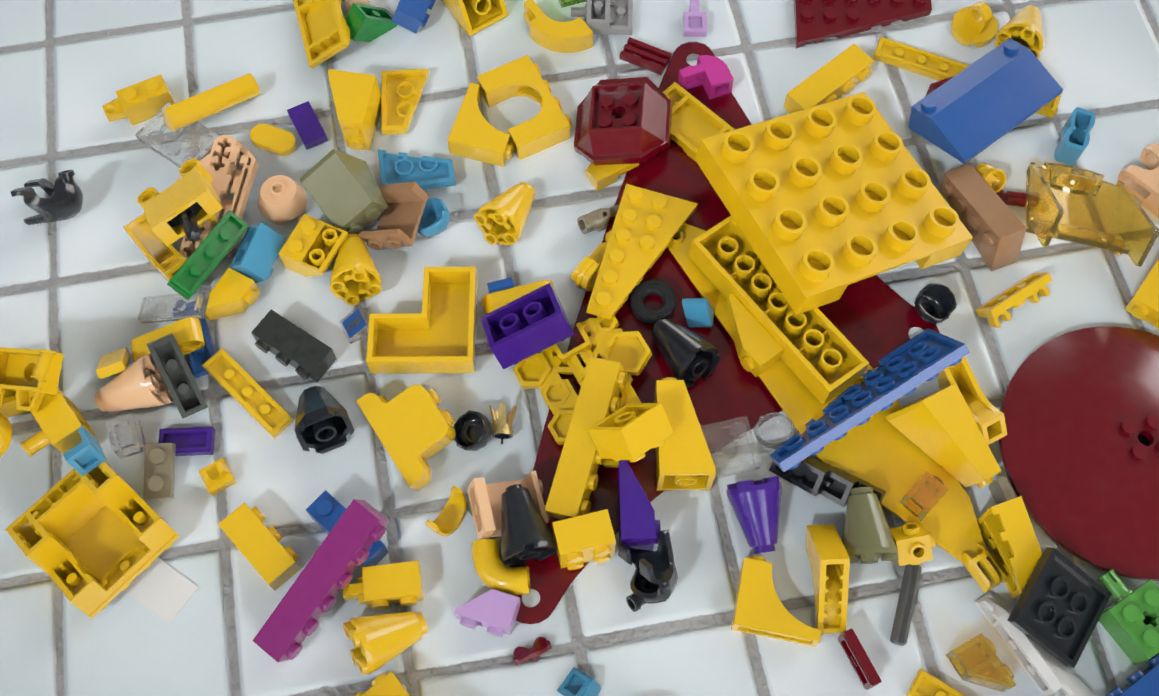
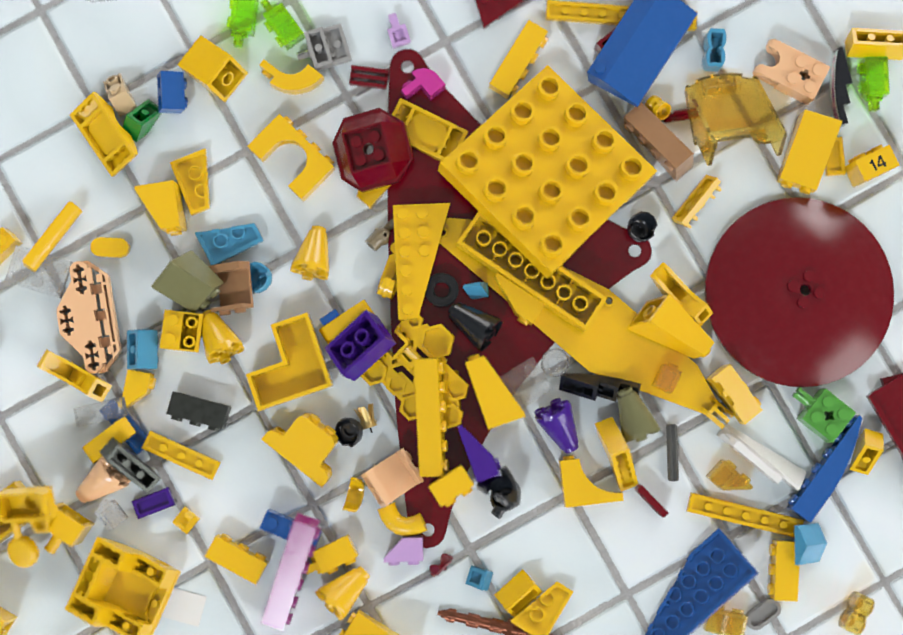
camera: 25 degrees left, 20 degrees up
dark azure panel [63,426,107,476] -> none
yellow tile [96,347,130,379] -> none
yellow piece [137,158,223,247] -> none
dark tan plate [143,443,176,498] -> none
green tile [167,210,249,300] -> none
light nougat cone [258,175,307,225] -> none
dark purple tile [287,101,328,150] -> none
black cone [294,386,354,454] -> none
slope [339,306,369,344] -> none
yellow arch [447,82,514,167] -> none
black cone [501,484,557,566] -> none
yellow brick [588,403,674,462] -> none
blue wing [770,328,970,472] -> none
yellow brick [890,522,935,566] -> none
dark tan tile [988,476,1016,505] -> none
black plate [1007,547,1112,668] -> none

